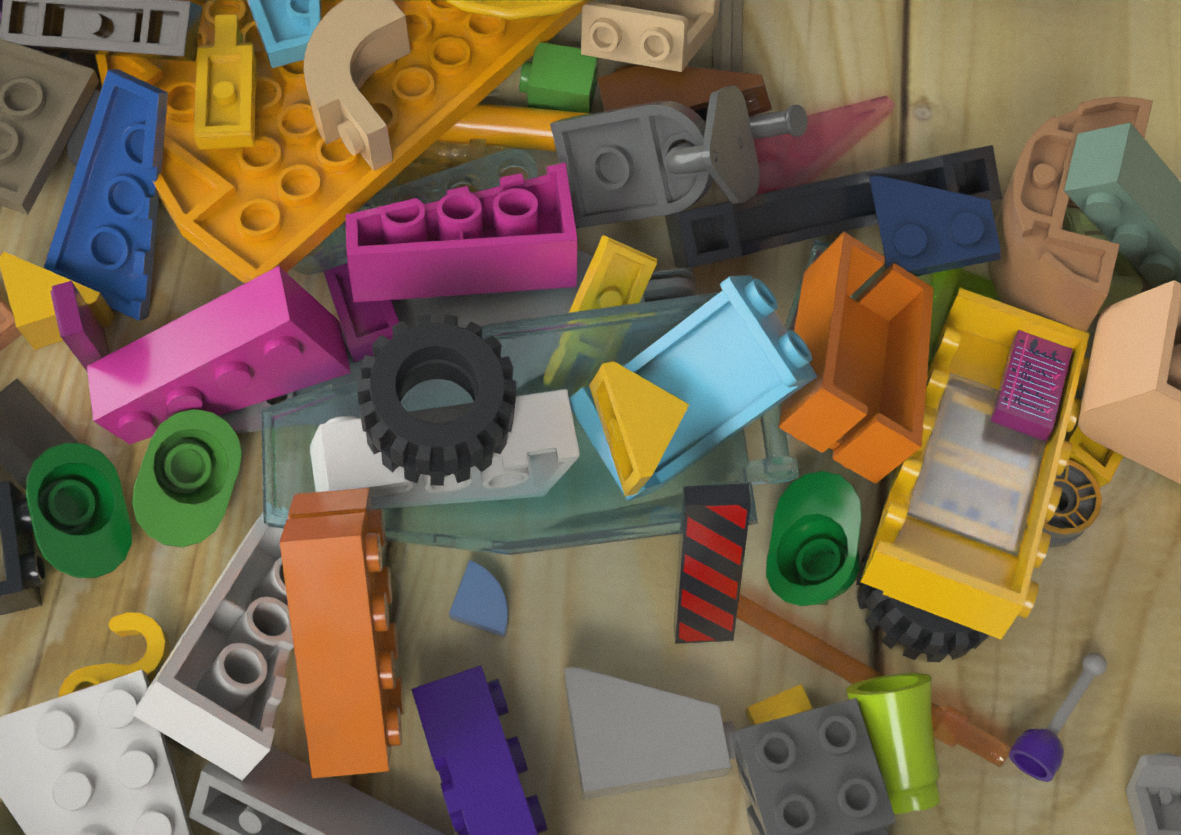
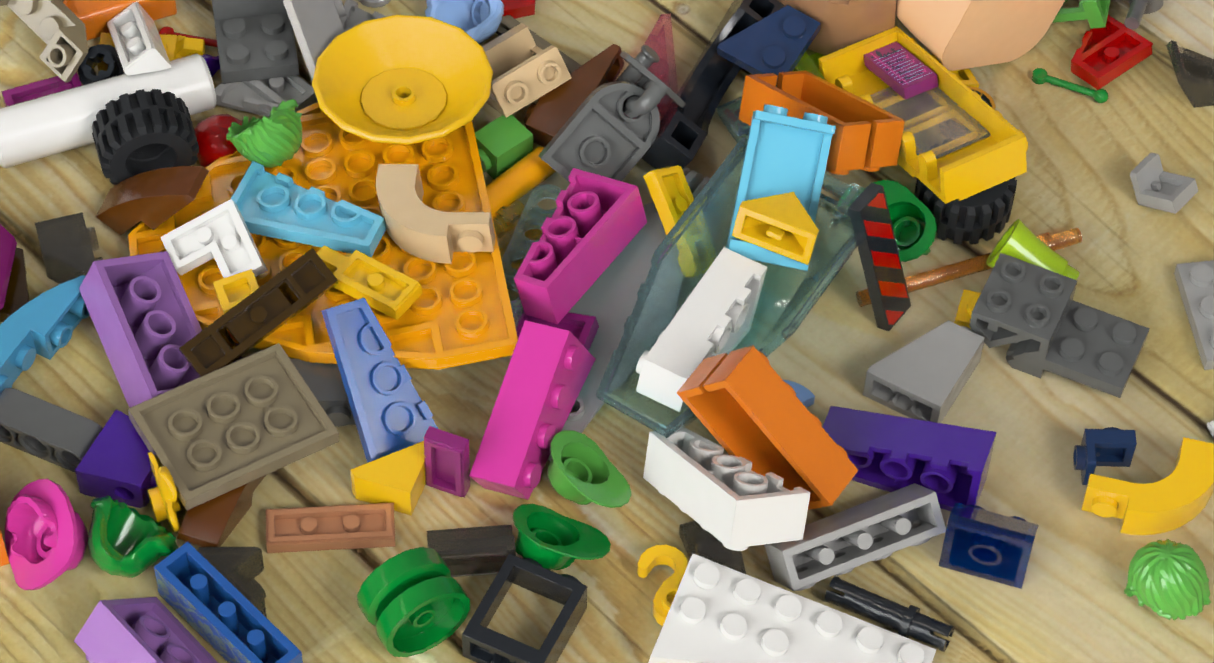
camera: 50 degrees left, 15 degrees down
black tyre [357,314,517,486] -> none
dark purple hinge [1008,653,1107,782] -> none

